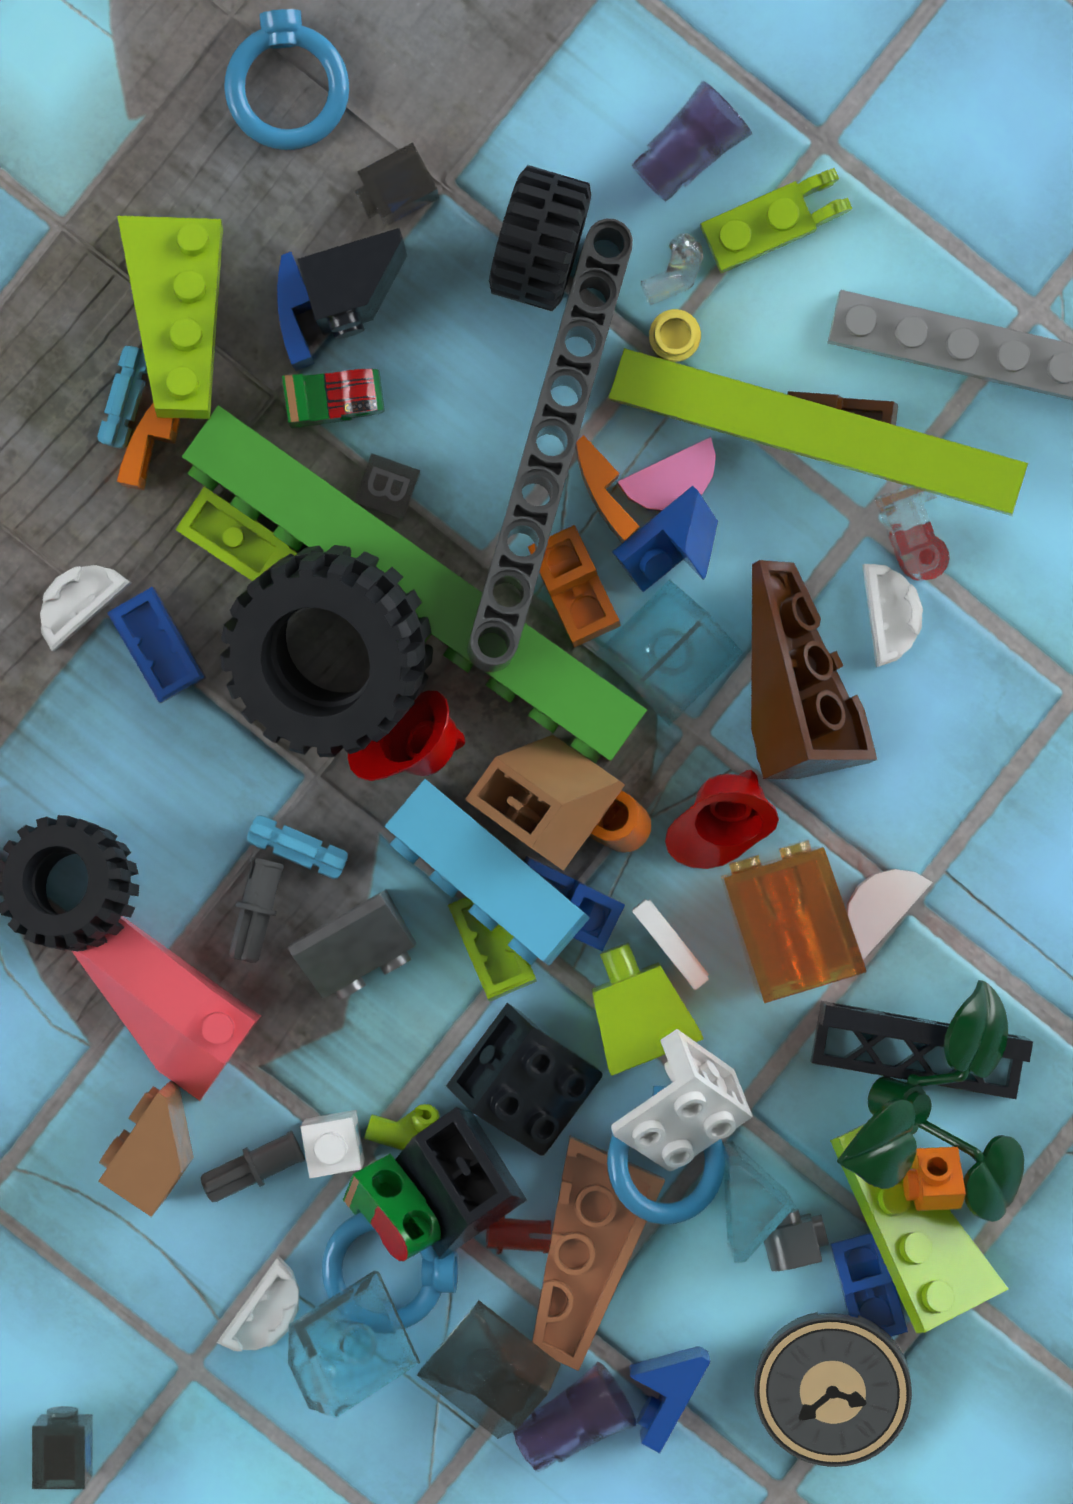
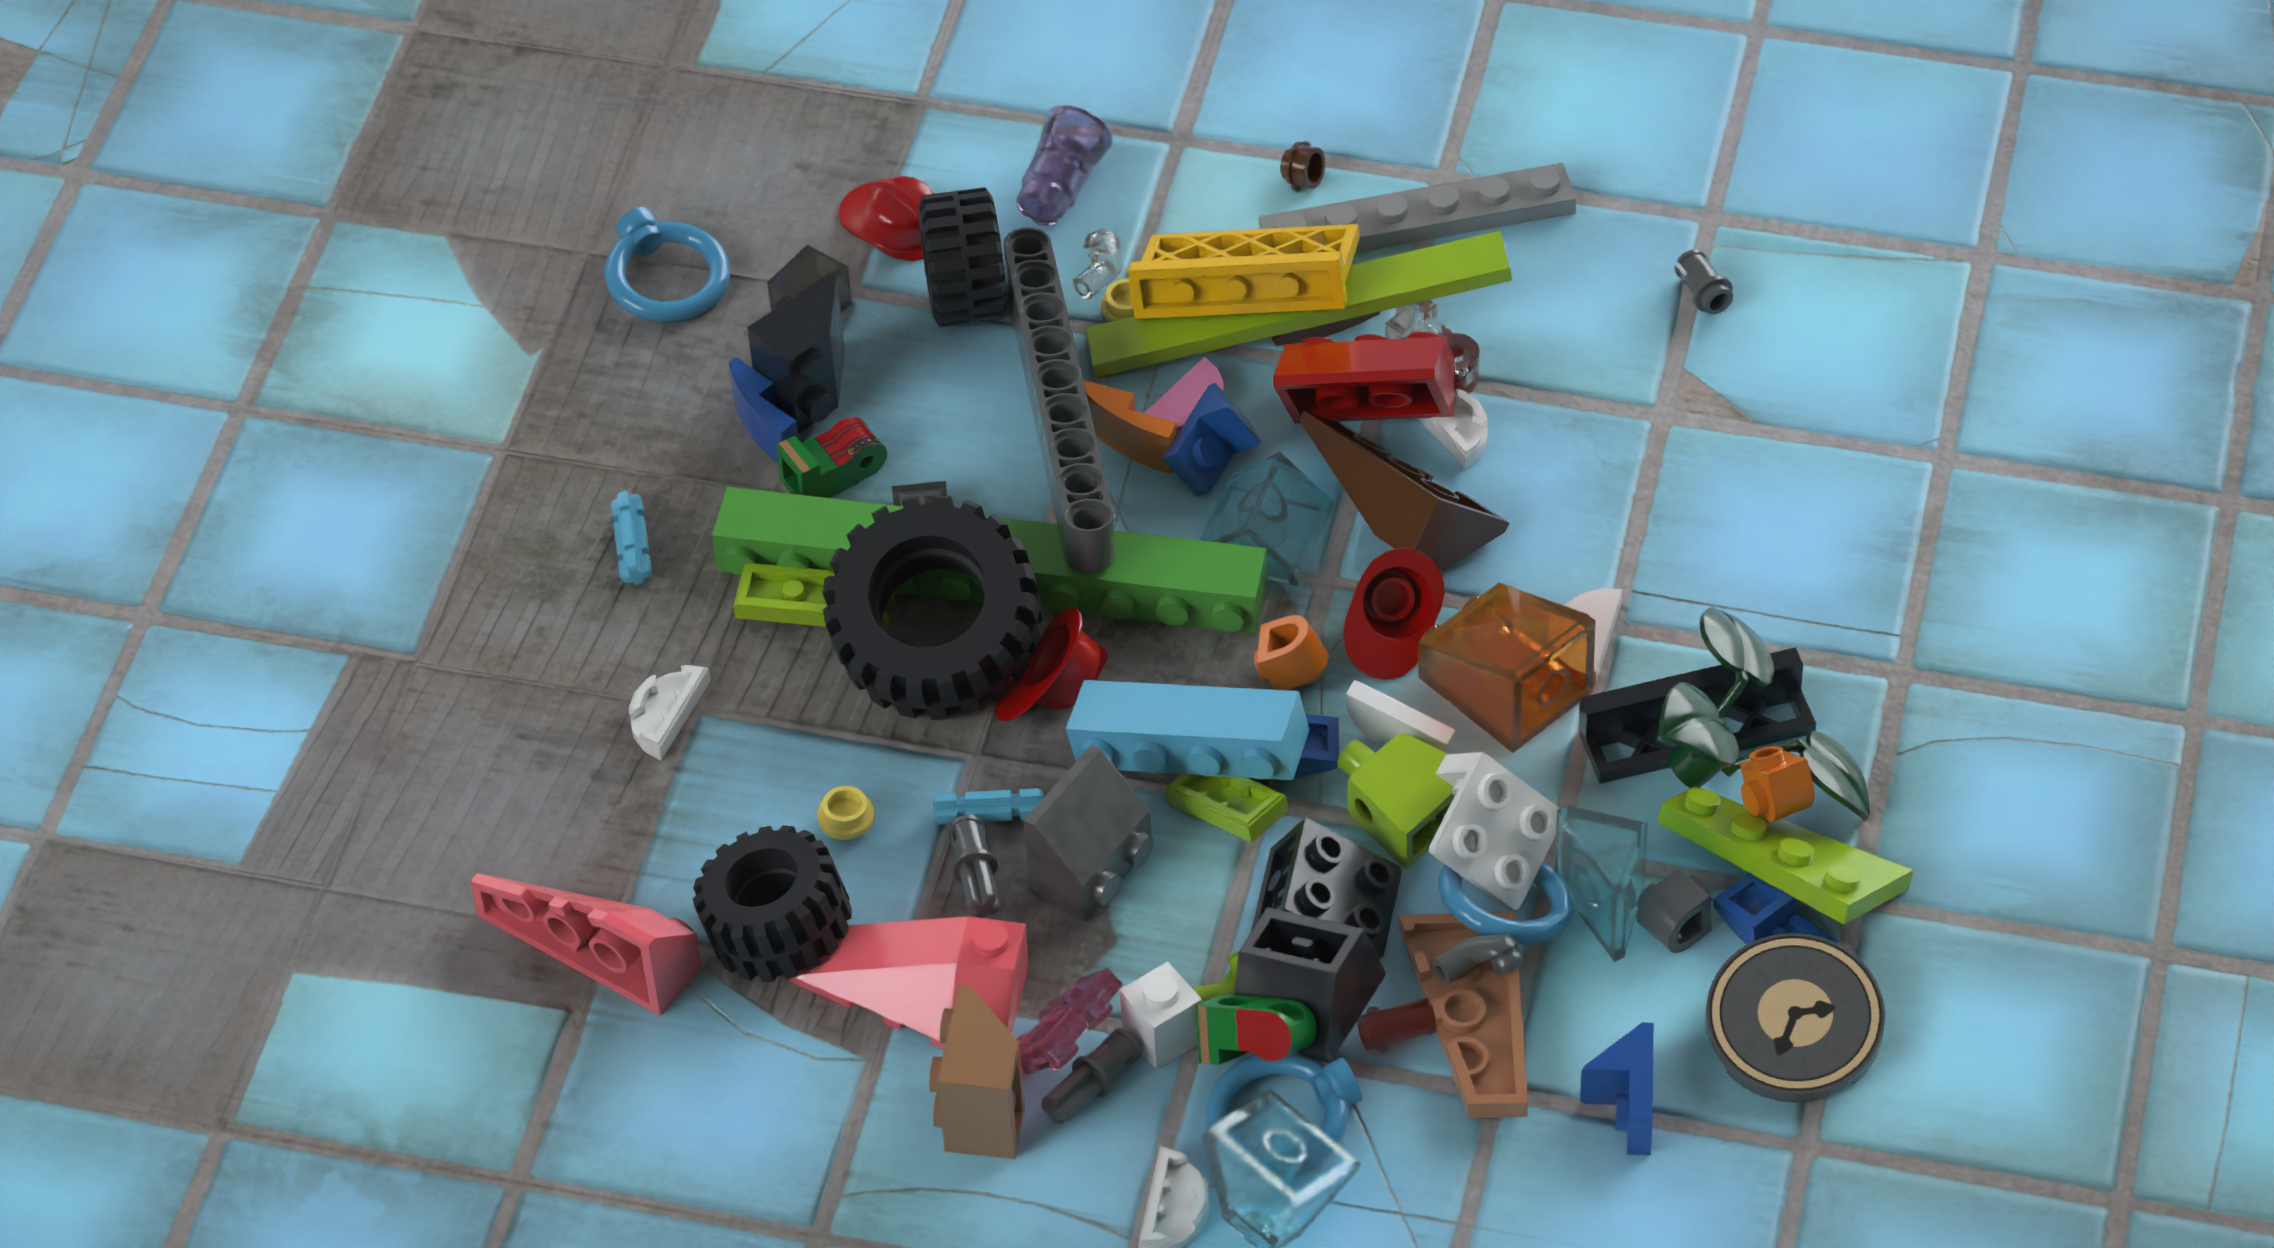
camera: 20 degrees left, 40 degrees down
blue plate [107,587,206,703] -> none
lime wing [117,216,223,419] -> none
orange slope [117,403,180,491] -> none
clear smoke slope [417,1300,561,1439] -> none
medium nougat slope [465,735,625,871] -> none
clear purple plant [512,1362,636,1472] -> none
orange slope [528,525,621,648] -> none
lime hinge [700,168,853,273] -> none
none -> light yellow plate [817,786,875,840]
none -> red piece [838,176,934,261]
none -> clear pink plate [1017,968,1123,1077]
none -> yellow fence [1128,224,1360,319]
none -> red slope [1273,332,1455,424]
none -> reddish brown plate [1280,141,1325,192]
none -> dark grey arm [1431,933,1524,984]

